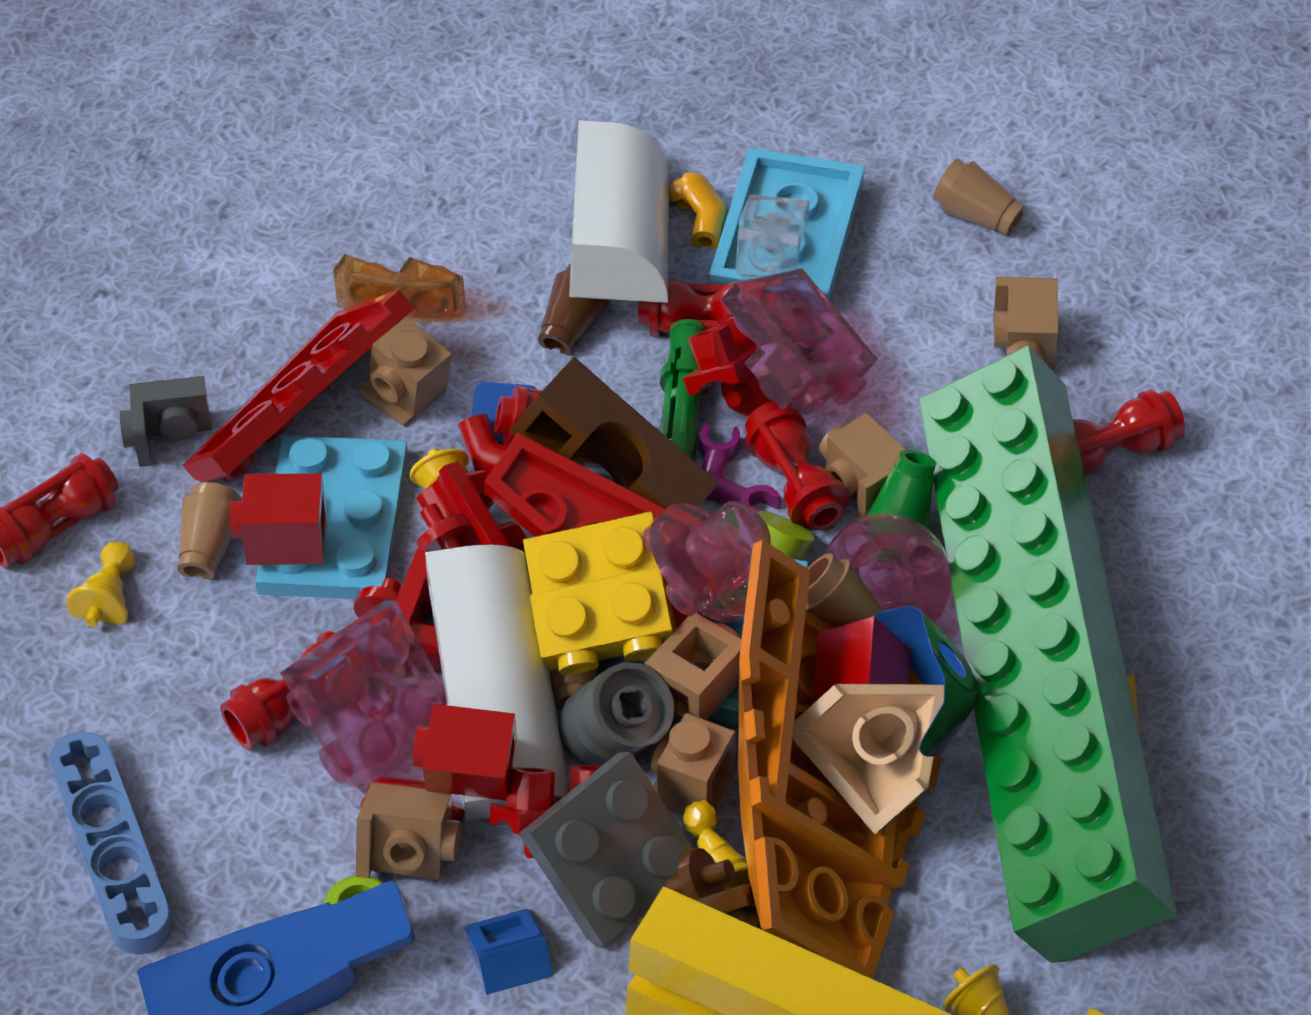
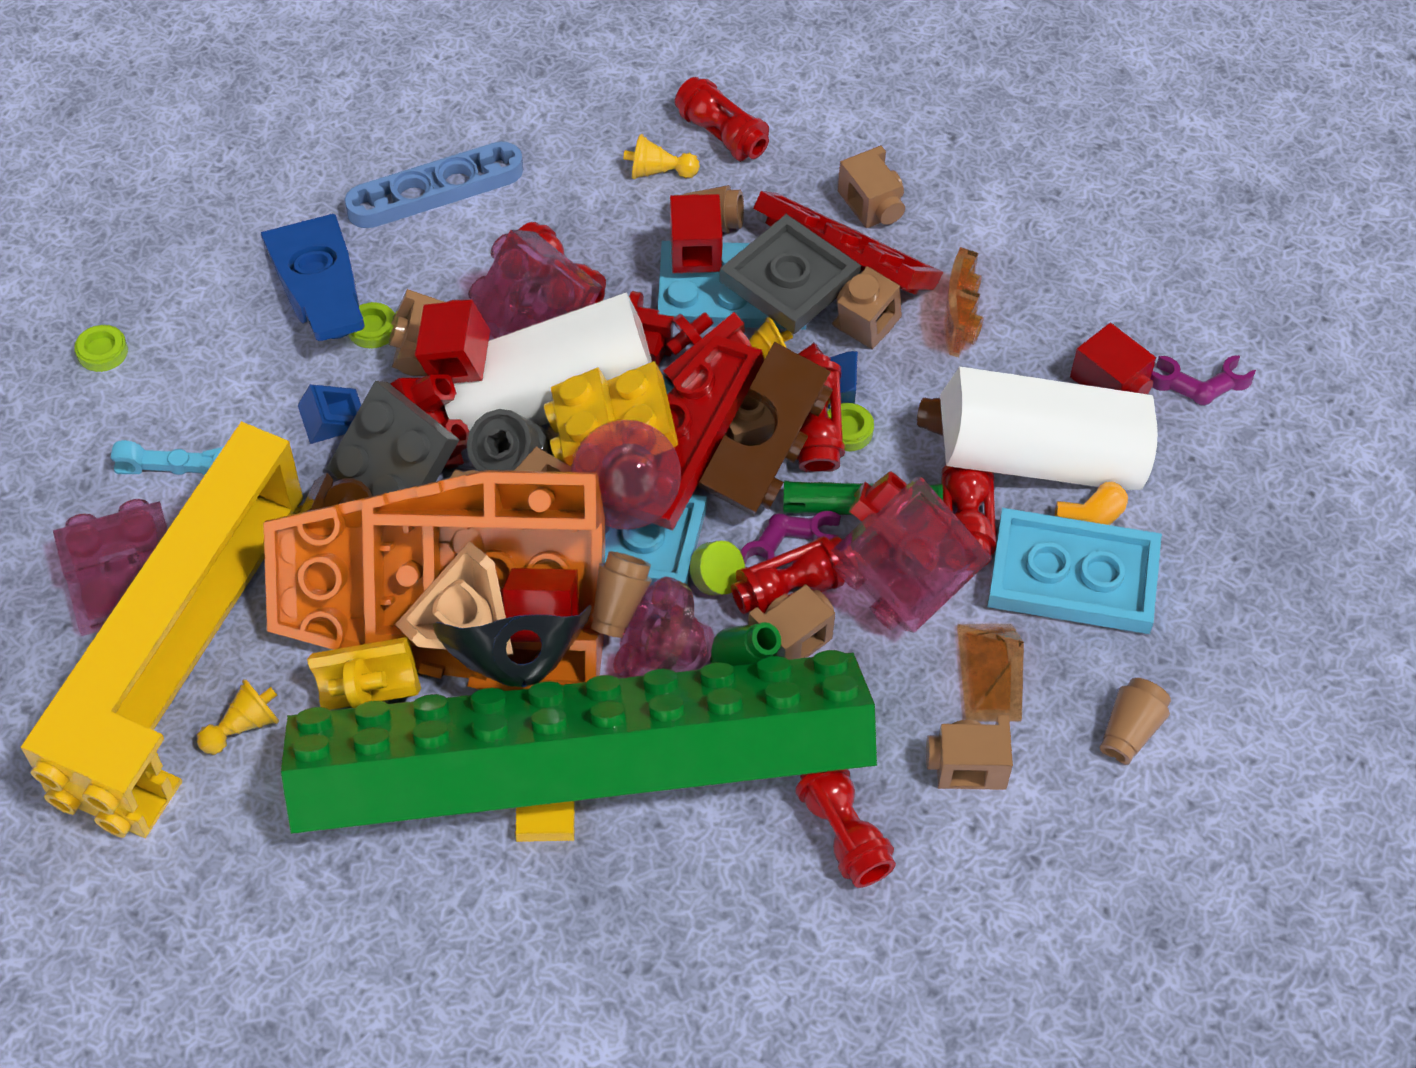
camera: 85 degrees right, 5 degrees up
dark grey bracket [120,376,212,467] -> none
clear bracket [736,194,809,282] -> none
none -> yellow hips [307,637,422,710]
none -> dark grey plate [719,214,861,334]
none -> medium nougat brick [837,145,905,228]
none -> clear orange slope [957,624,1024,722]
none -> red brick [1070,322,1157,394]
none -> magenta arm [1150,355,1256,405]

